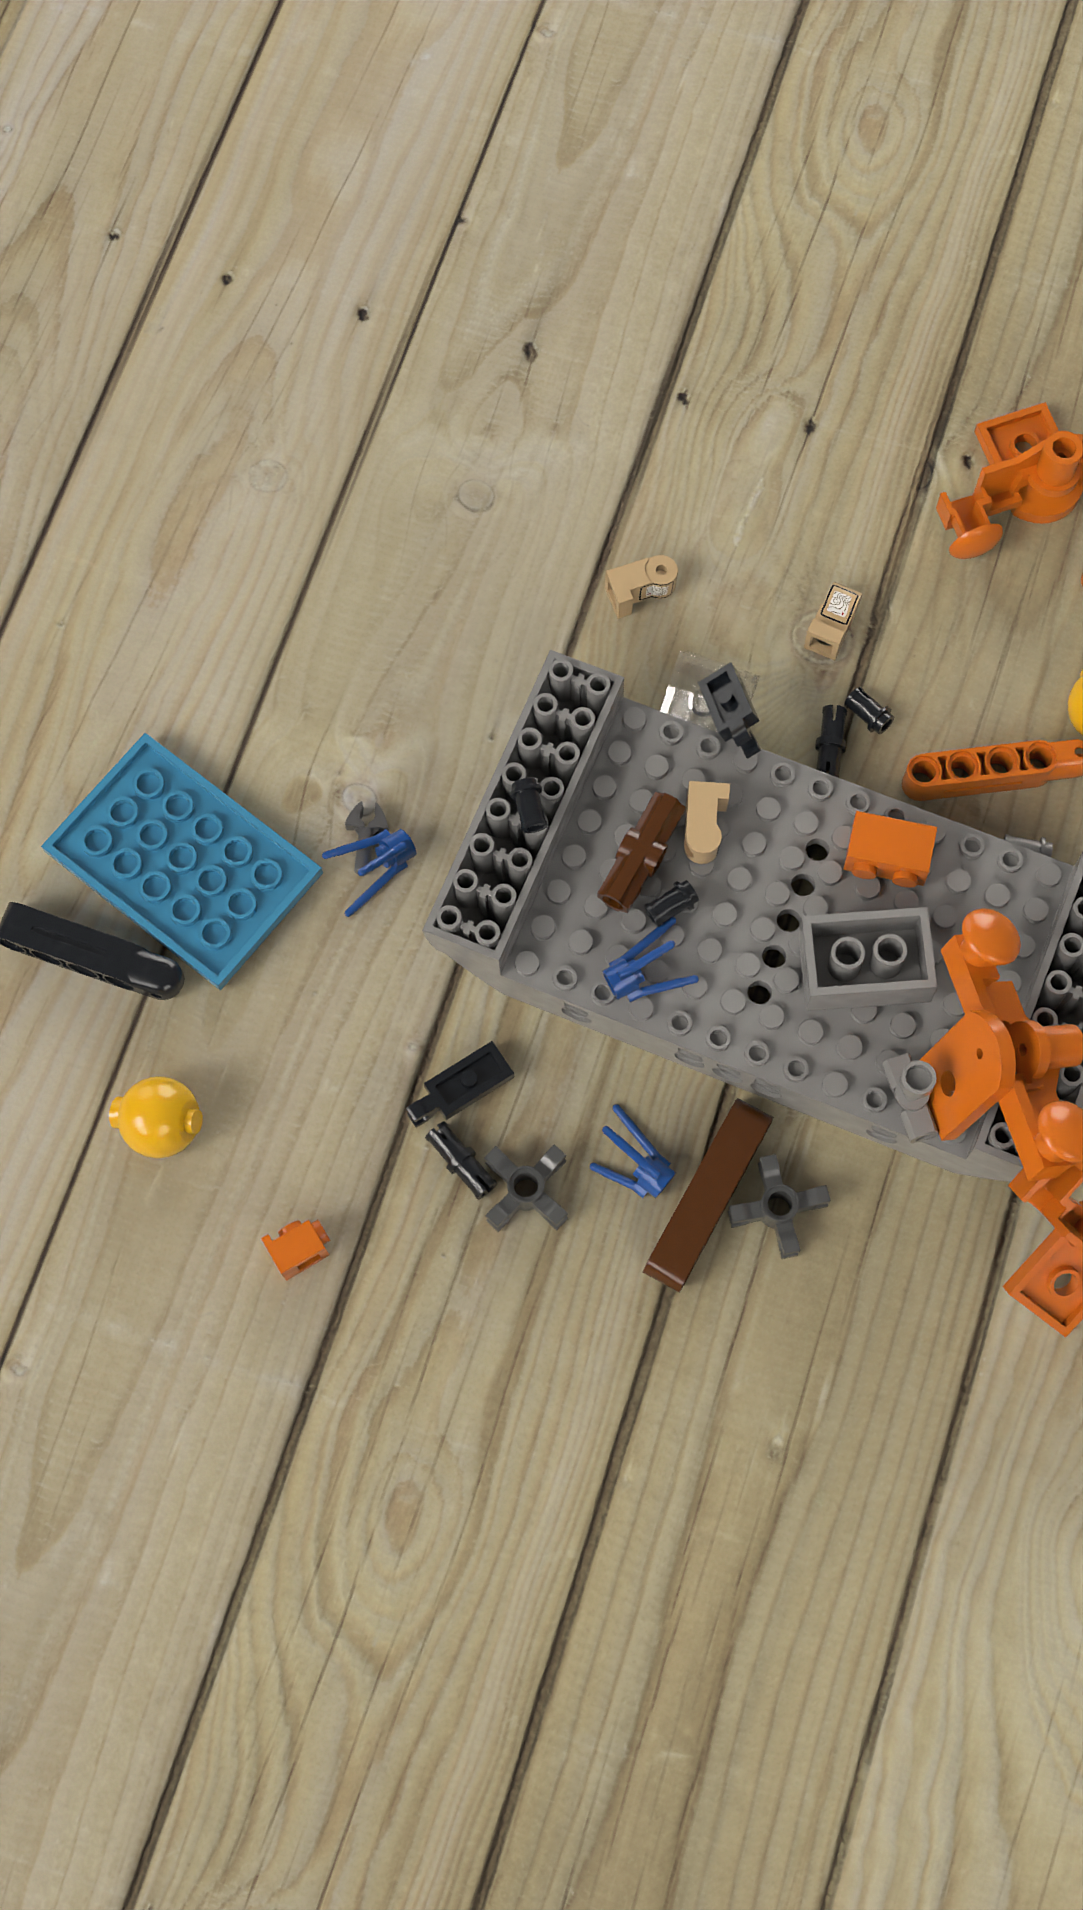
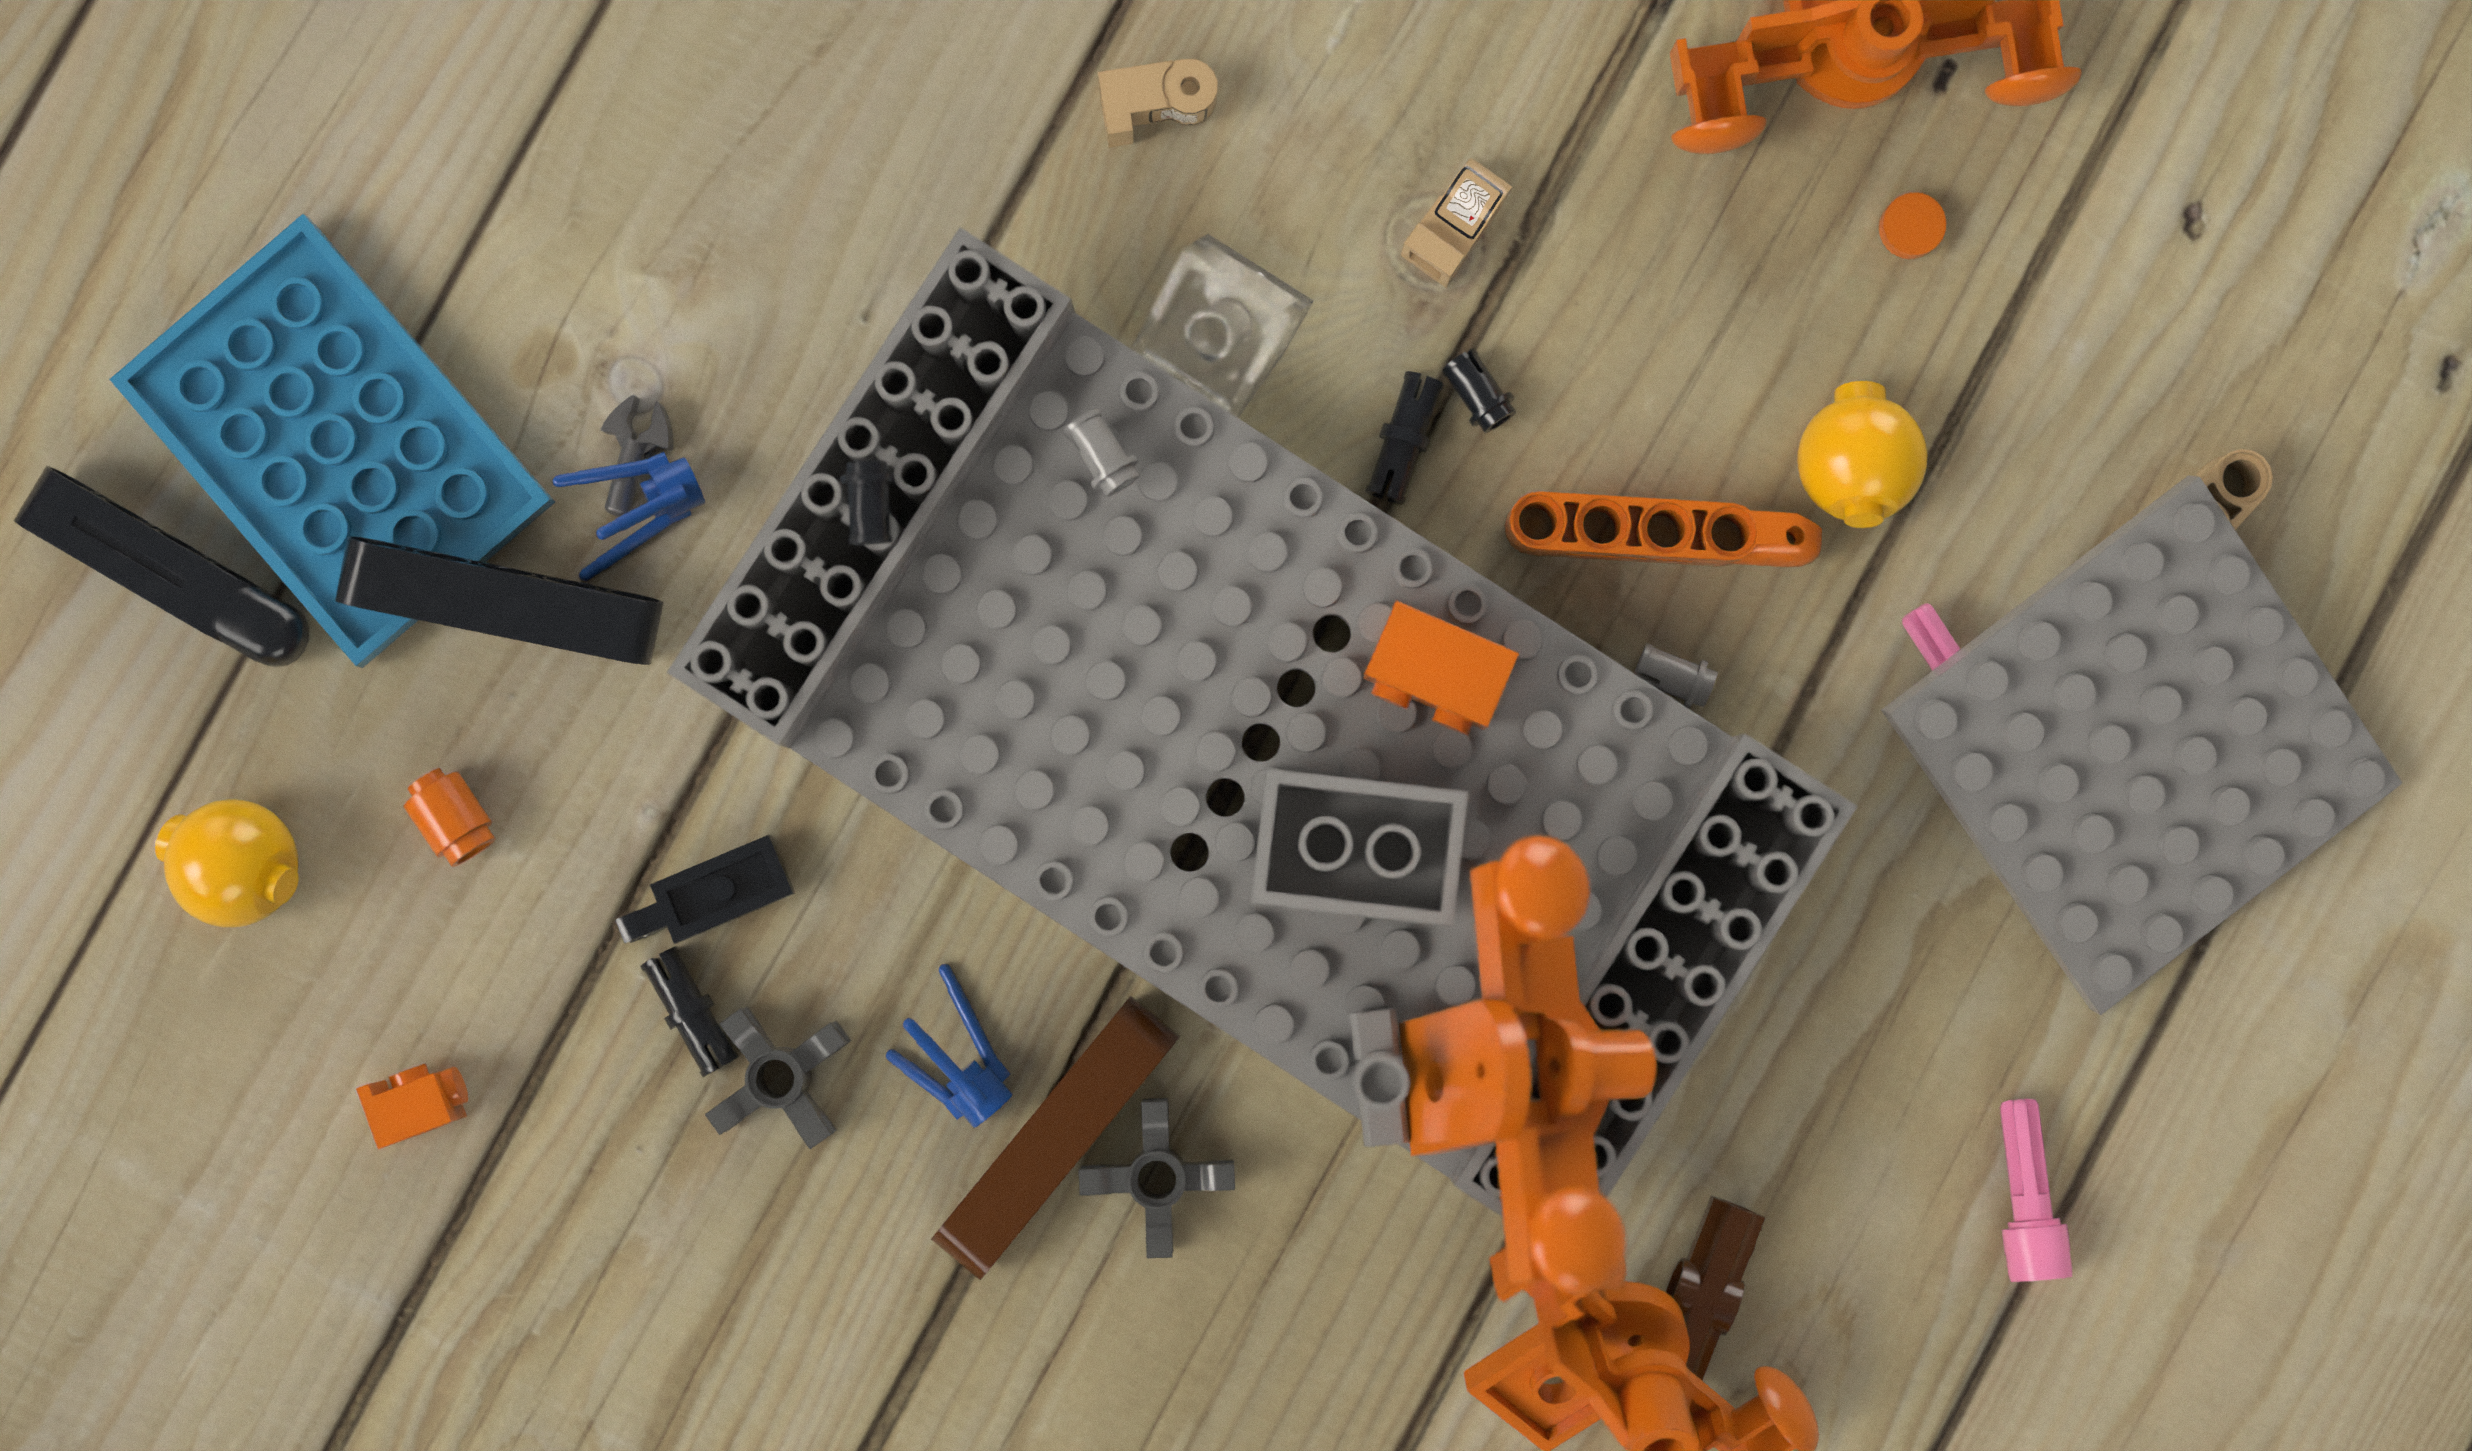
camera: 10 degrees right, 15 degrees up
reddish brown piece [597,791,686,913] -> none
blue plant [602,917,699,1003] -> none
black pin [644,880,699,927] -> none
tan leg [684,781,730,864] -> none
black plate [698,662,761,759] -> none
none -> black beam [335,536,664,665]
none -> orange brick [403,768,496,867]
none -> light grey pin [1063,408,1140,497]

